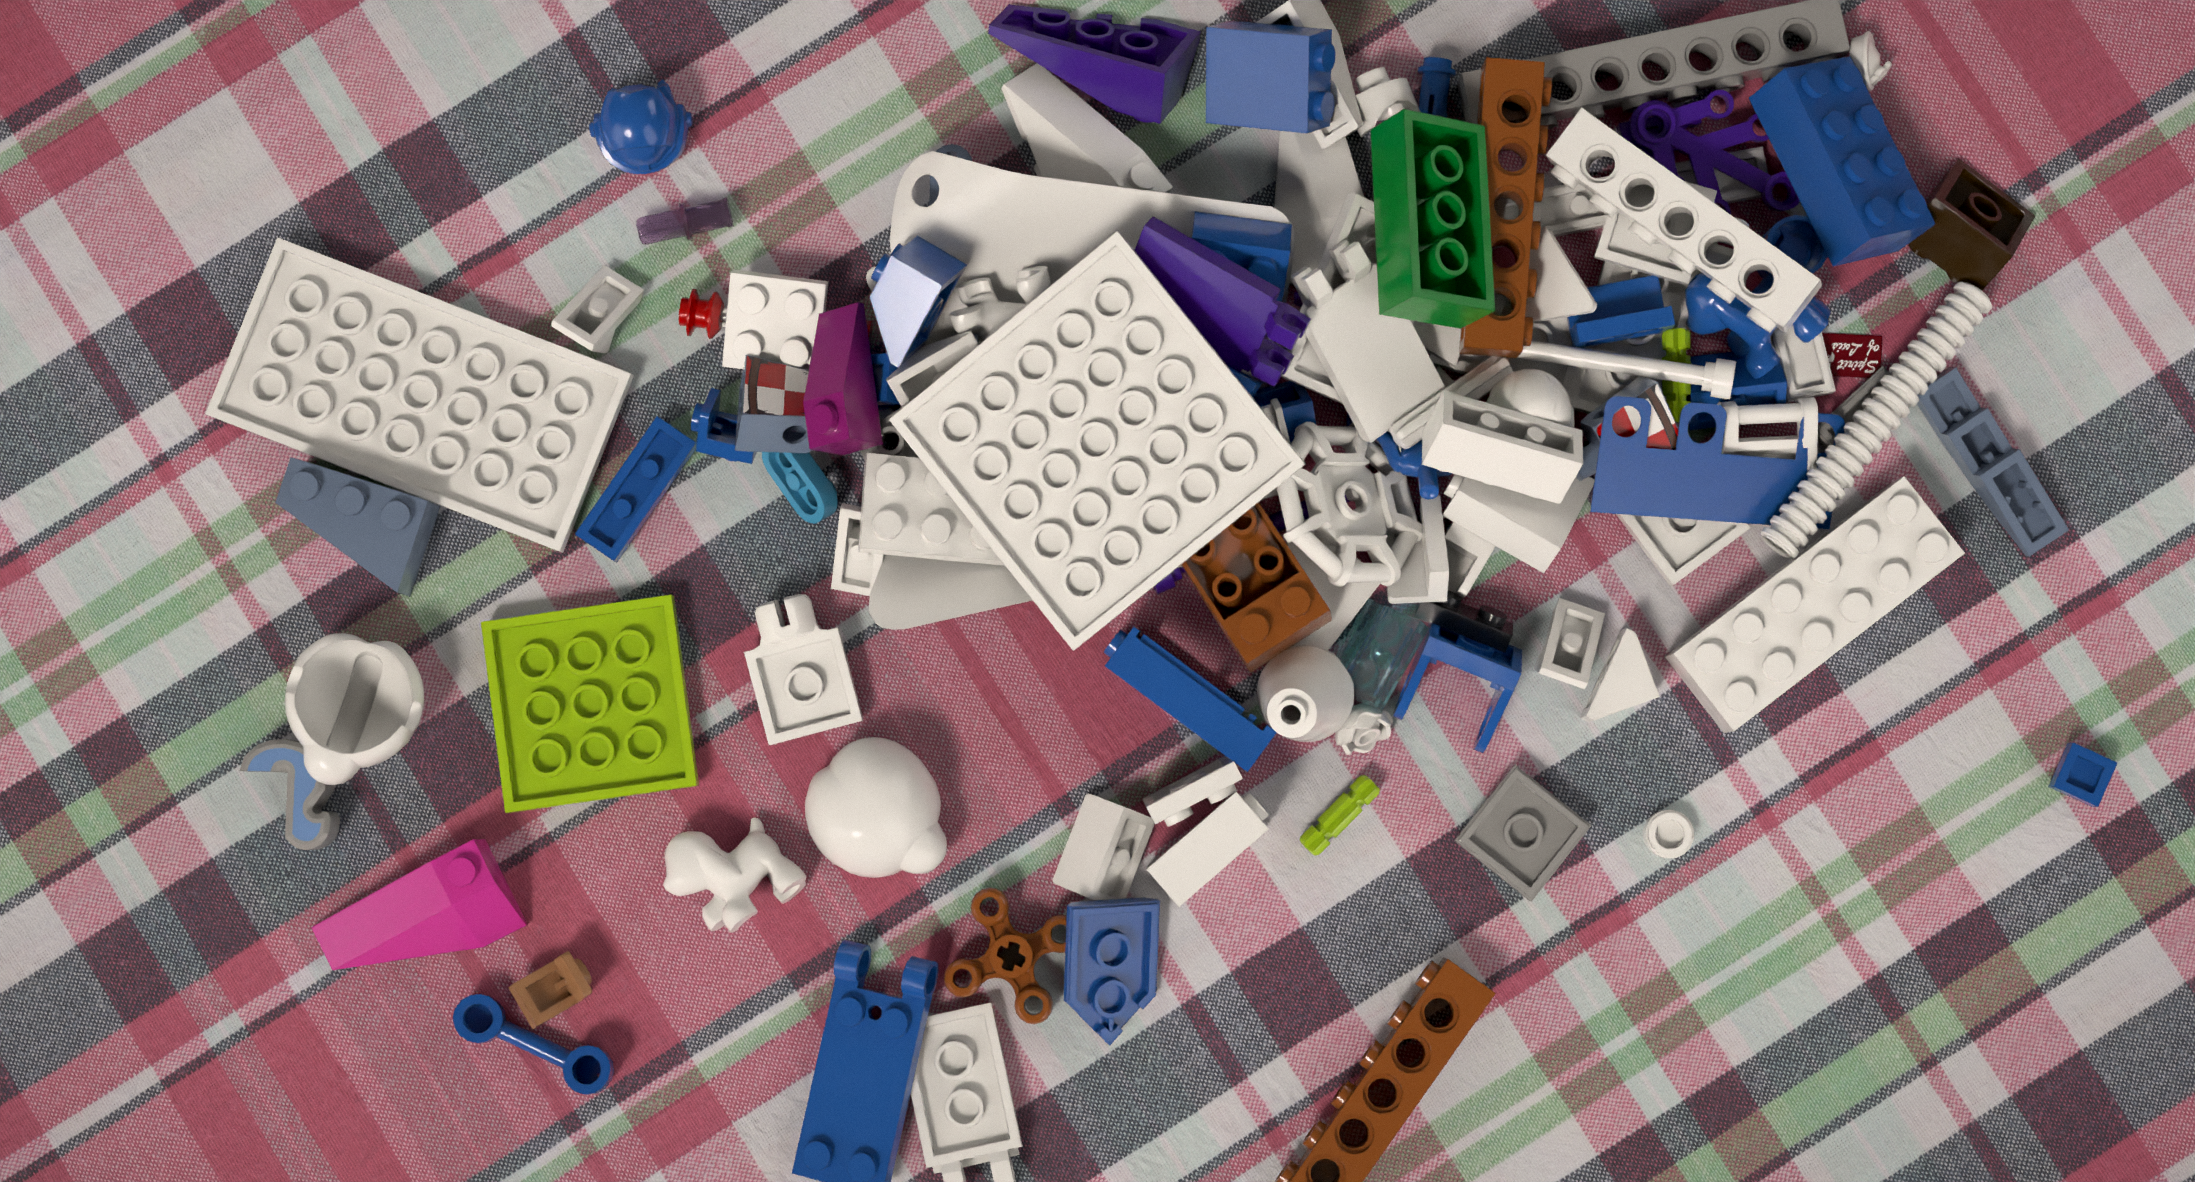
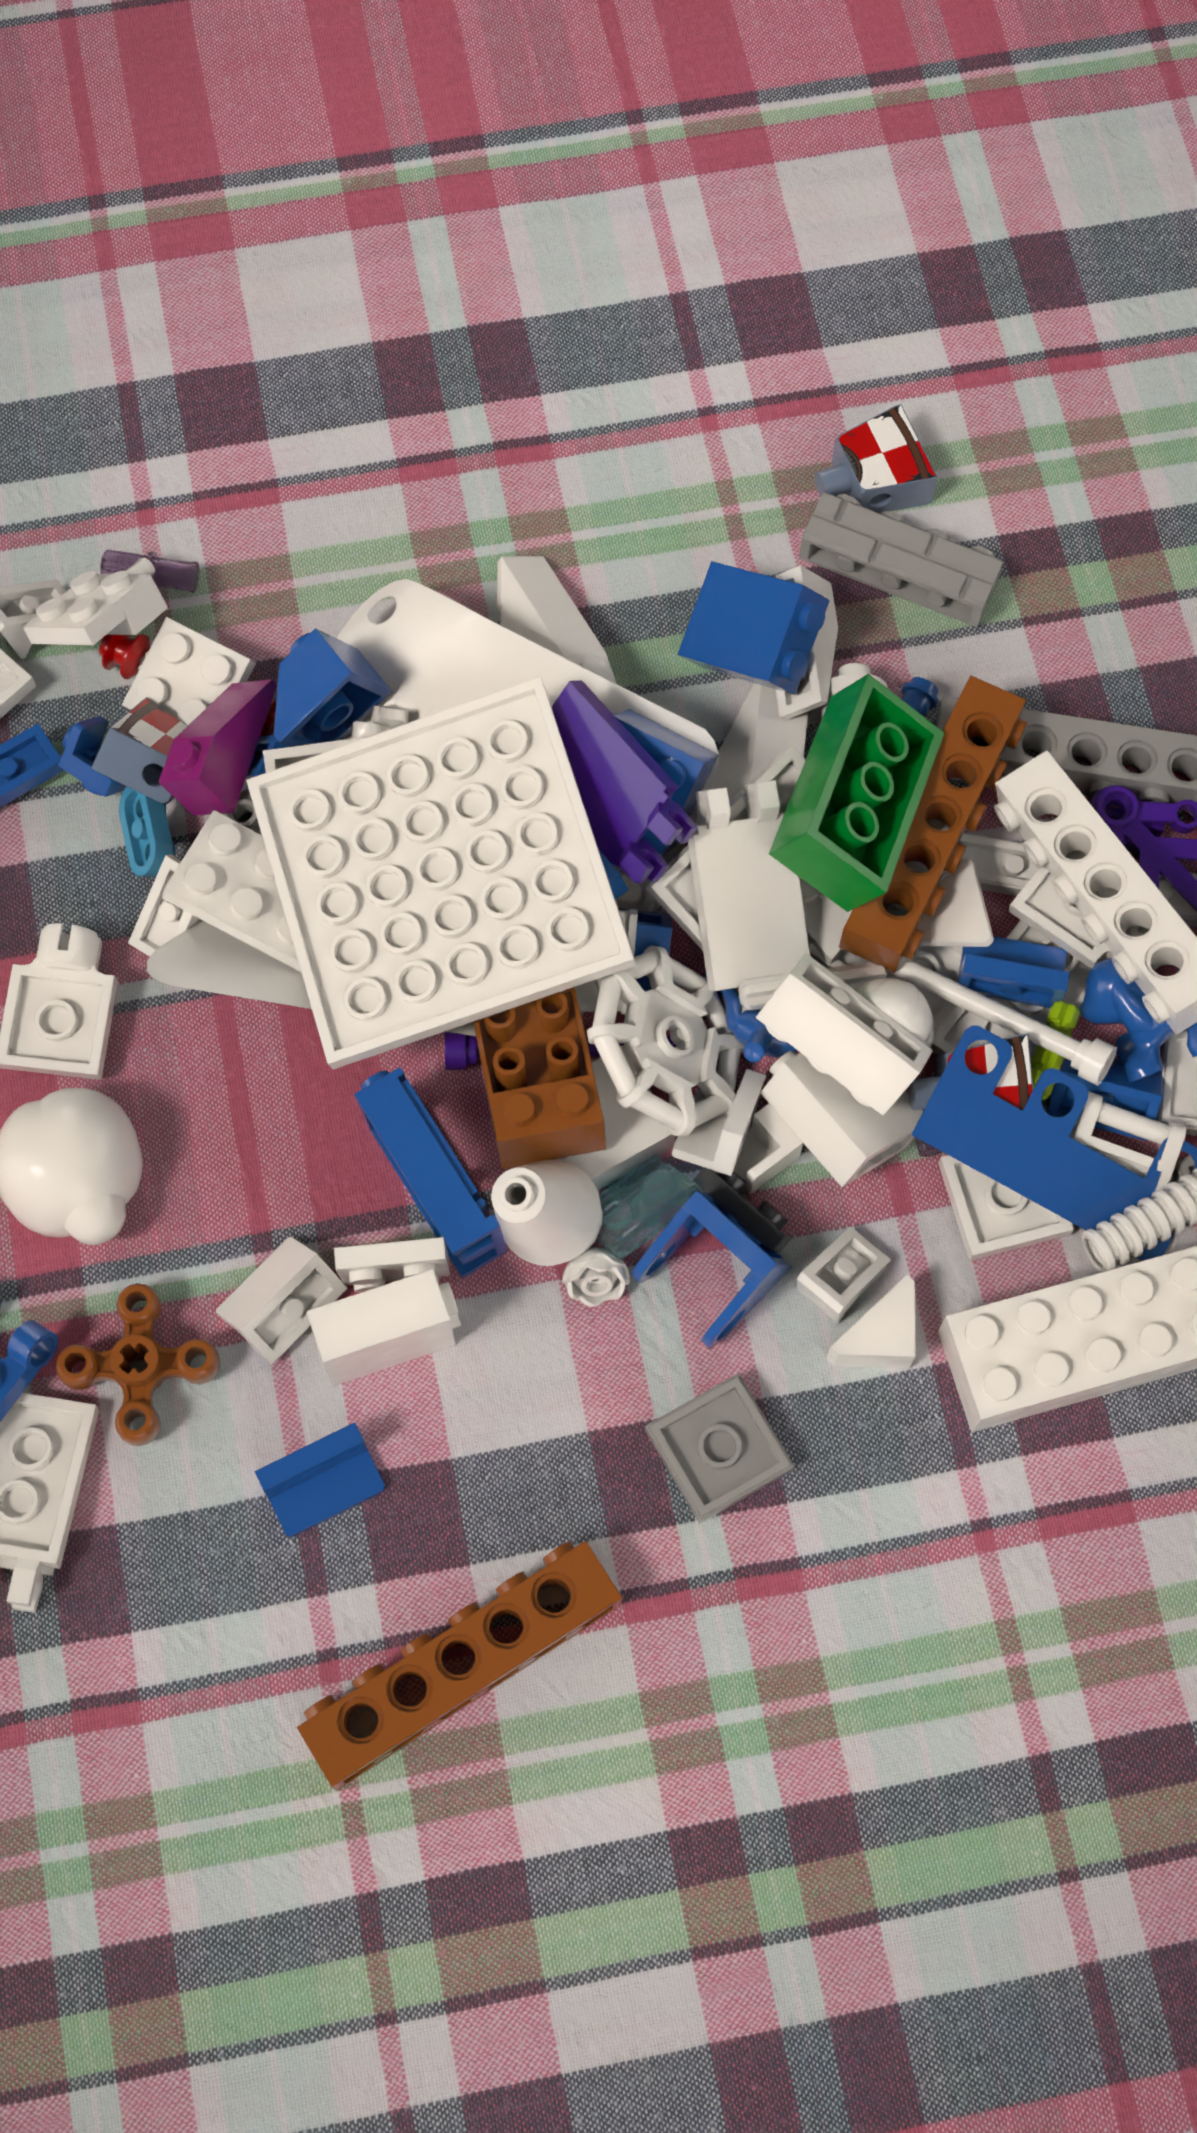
camera: 10 degrees right, 15 degrees down
blue helmet [589,80,693,174] -> none
dark purple wedge [988,4,1201,124] -> none
blue tile [1064,897,1160,1046] -> none
lime axle [1299,775,1380,856] -> none
white tile [1643,810,1694,858] -> none
none -> white plate [23,558,168,645]
none -> blue panel [254,1422,385,1538]

